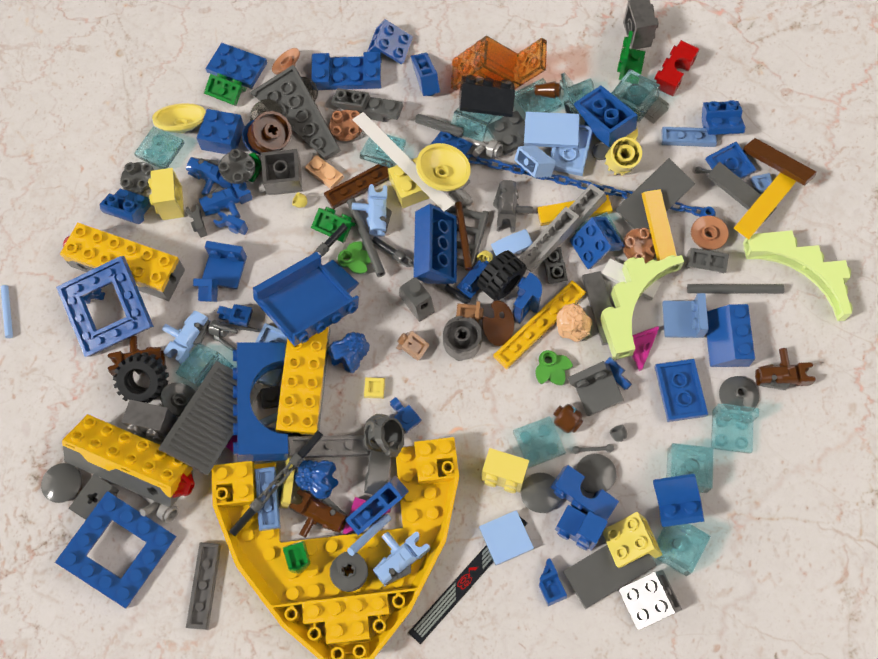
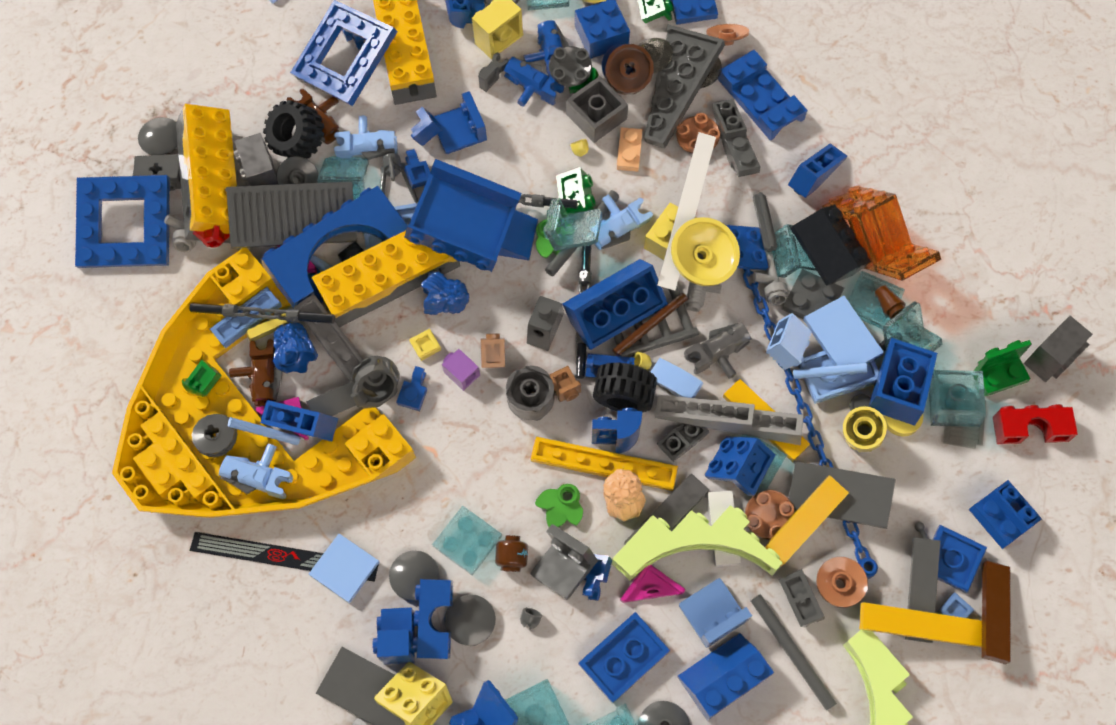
camera: 55 degrees right, 0 degrees up
flat silver tile [186,542,221,630] -> none
blue plate [213,212,248,235] -> none
reddish brown tile [324,160,391,209] -> none
clear light blue plate [360,134,406,168] -> none
bracket [367,19,413,64] -> none
light yellow brick [481,448,529,493] -> none
reddish brown piece [482,301,514,346] -> none
blue slope [539,558,567,606] -> none
dark grey hinge [572,444,614,454] -> none
medium blue tile [661,127,717,147] -> none
none -> medium lavender brick [442,349,480,391]
none -> clear light blue bracket [543,198,602,251]
none -> light blue bar [793,363,867,379]

